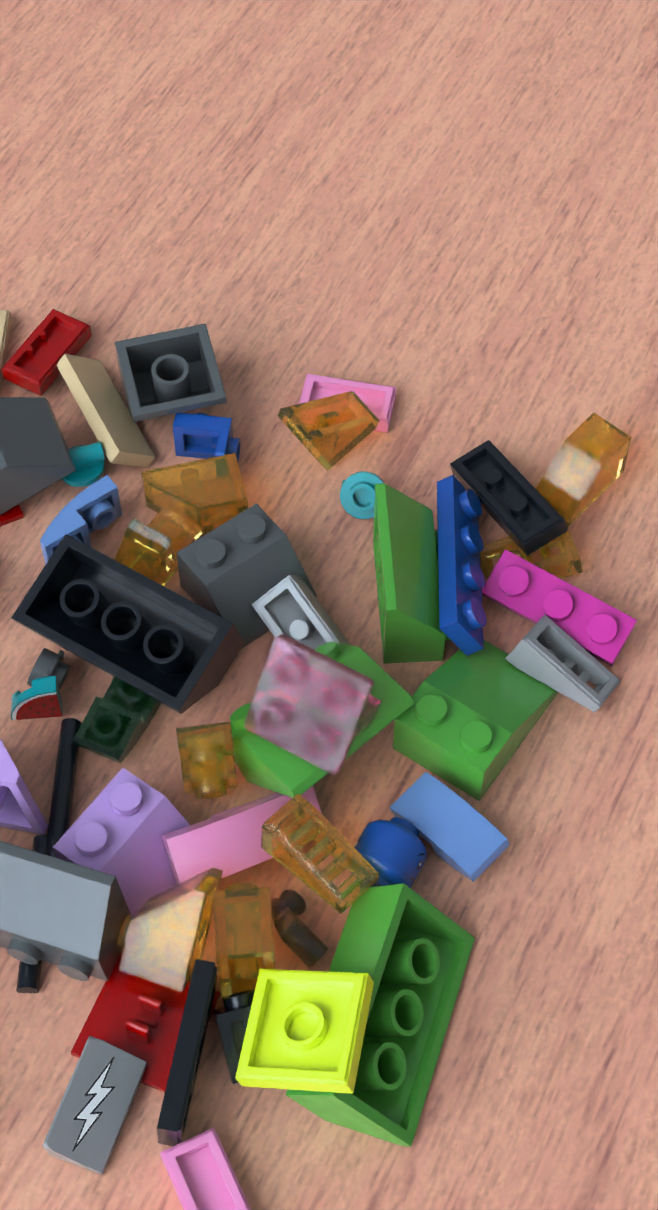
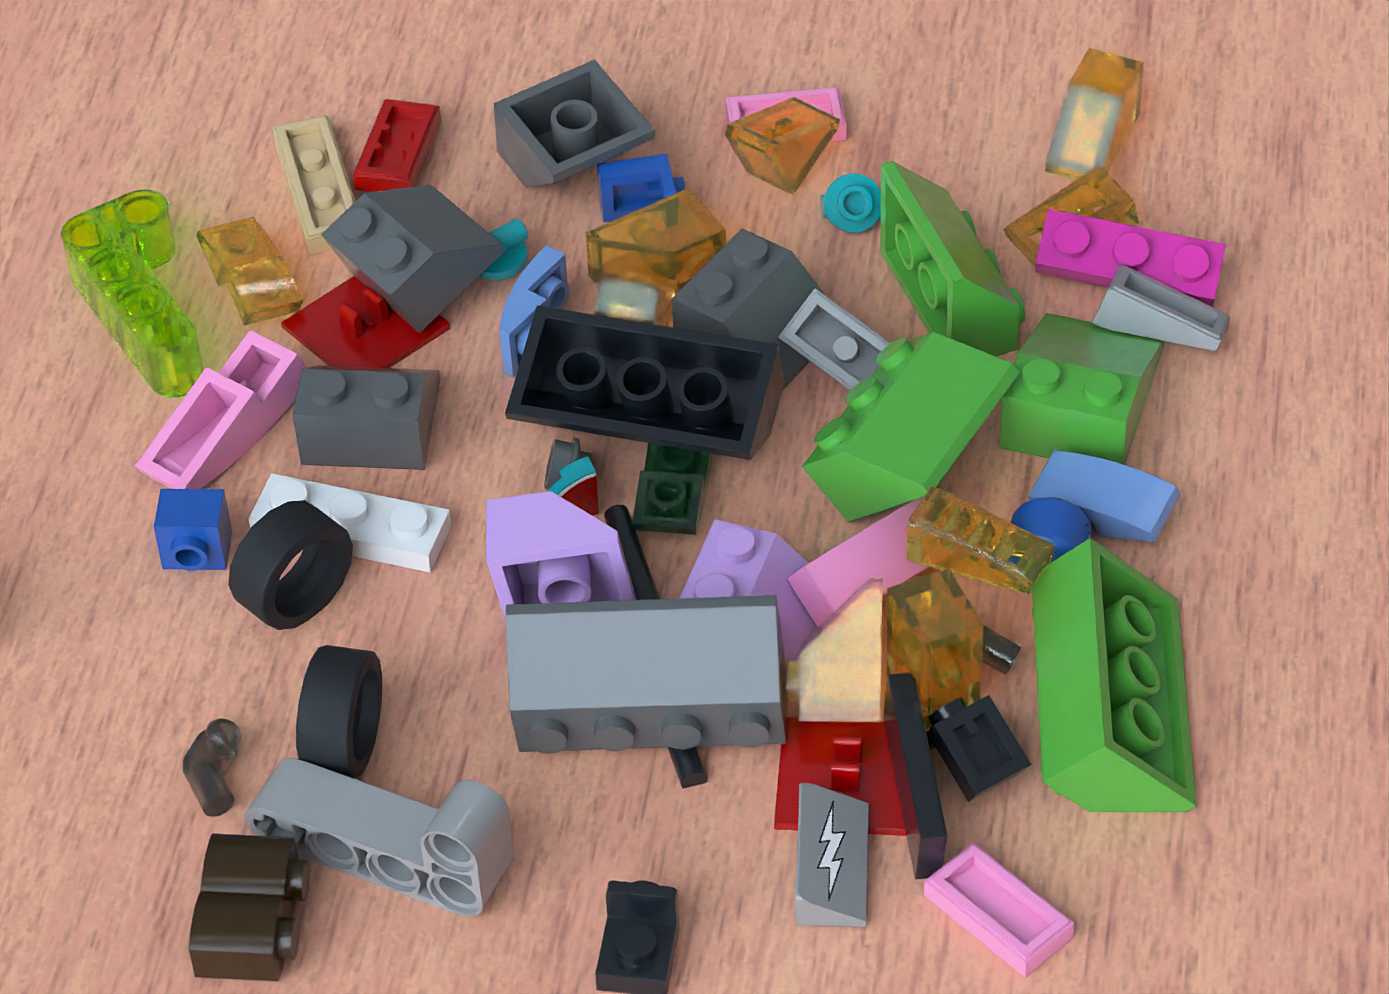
camera: 15 degrees left, 10 degrees down
tan tile [57,354,155,468] -> none
clear yellow slope [176,722,237,799] -> none
neon yellow tile [235,969,374,1094] -> none
clear pink bracket [244,634,381,775] -> none
blue plate [437,475,487,656] -> none
black tile [450,440,568,556] -> none

